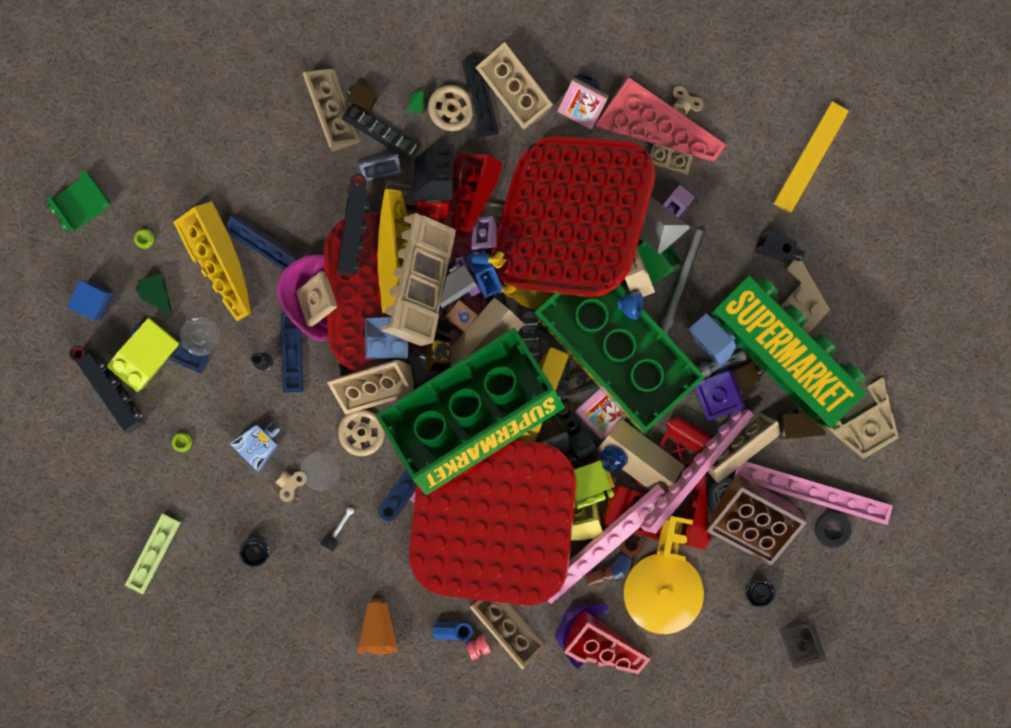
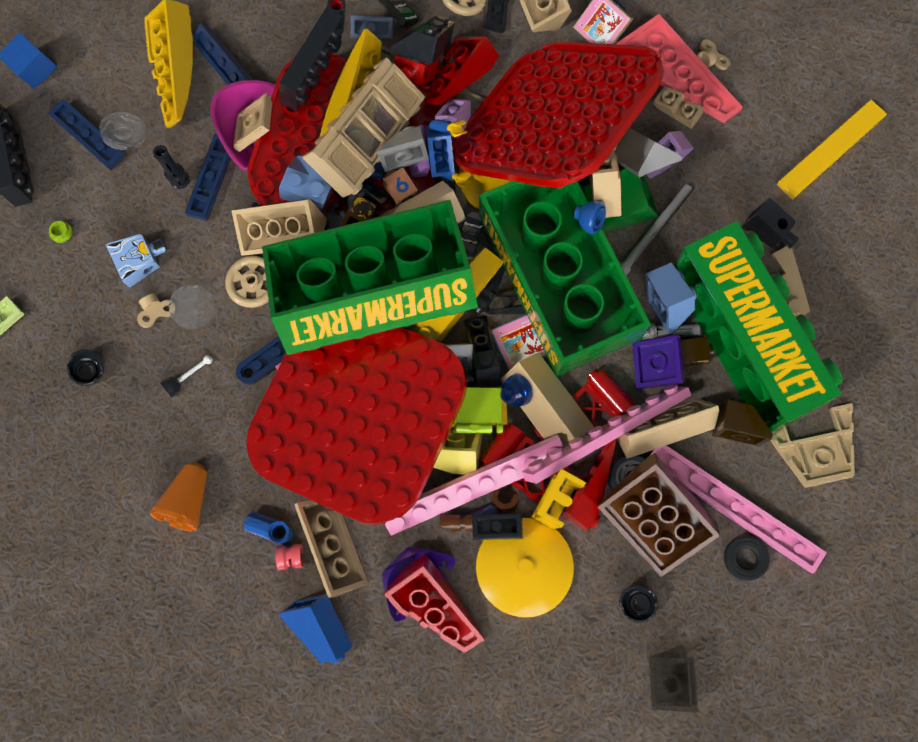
camera: 25 degrees right, 10 degrees down
neon yellow slope [106,317,180,392] -> none
lime plate [134,229,154,249] -> none
dark green slope [136,274,173,315] -> none
none -> blue slope [279,594,353,664]
none -> black slope [472,513,523,540]

